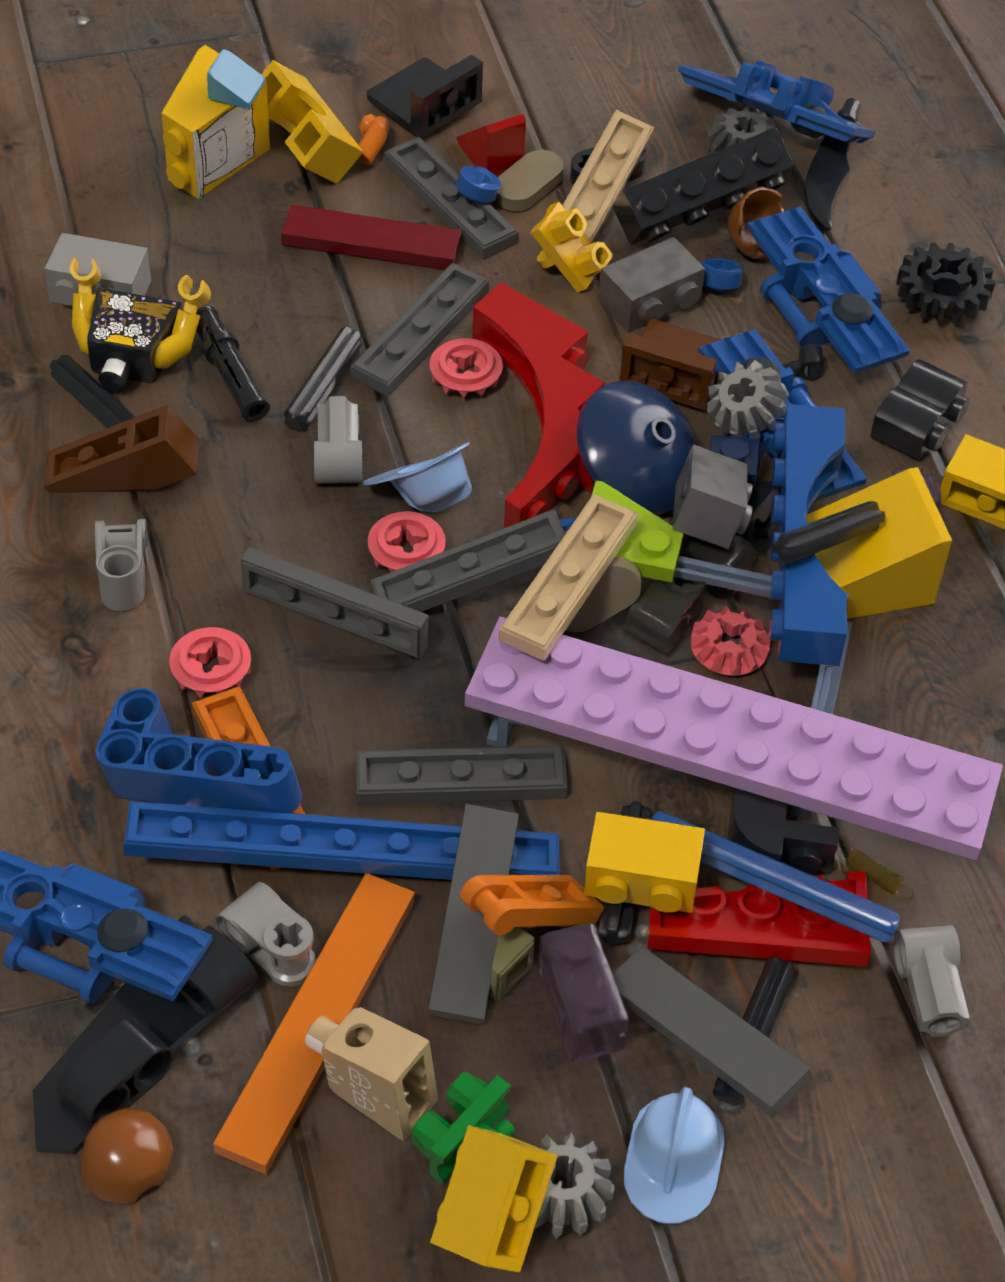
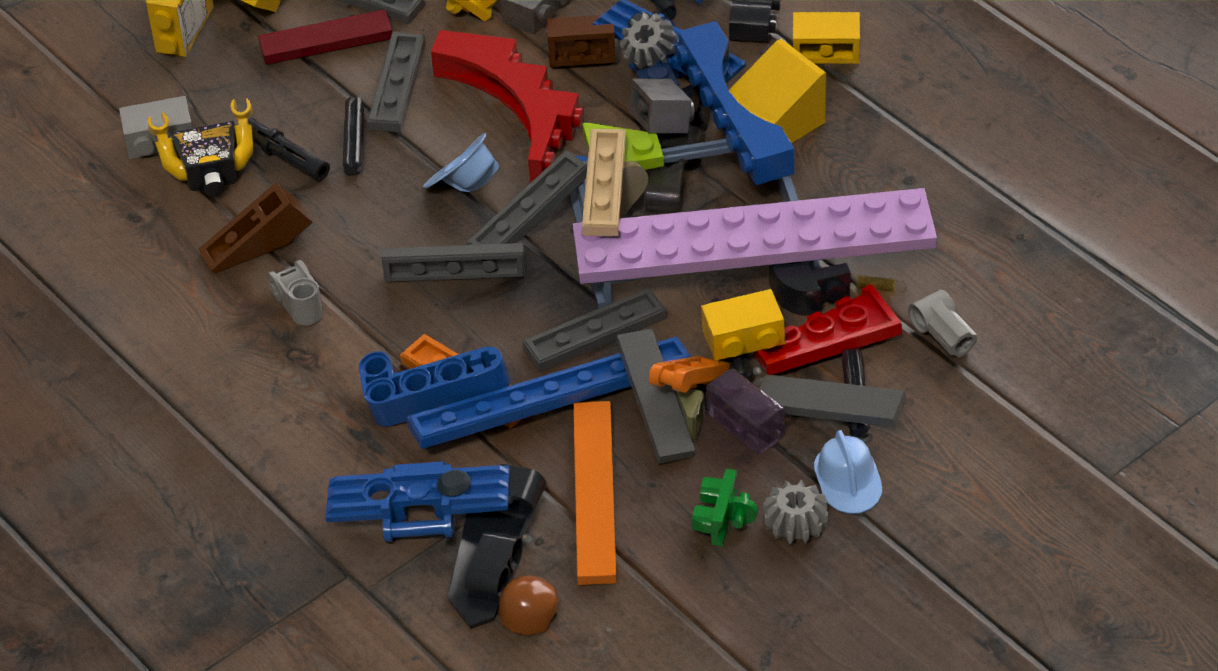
camera: 20 degrees left, 5 degrees down
black axle [49,355,136,428] -> none
coral gear [169,627,251,698] -> none
light grey piece [215,882,316,987] -> none
tan torso [305,1007,438,1142] -> none
light grey piece [314,396,363,484] -> none
coral gear [368,511,446,572] -> none
coral gear [430,338,503,399] -> none
yellow brick [430,1125,558,1273] -> none
dark blue dish [577,381,699,515] -> none
blue axle [651,811,900,943] -> none
coral gear [690,605,771,676] -> none
black axle [772,501,886,564] -> none

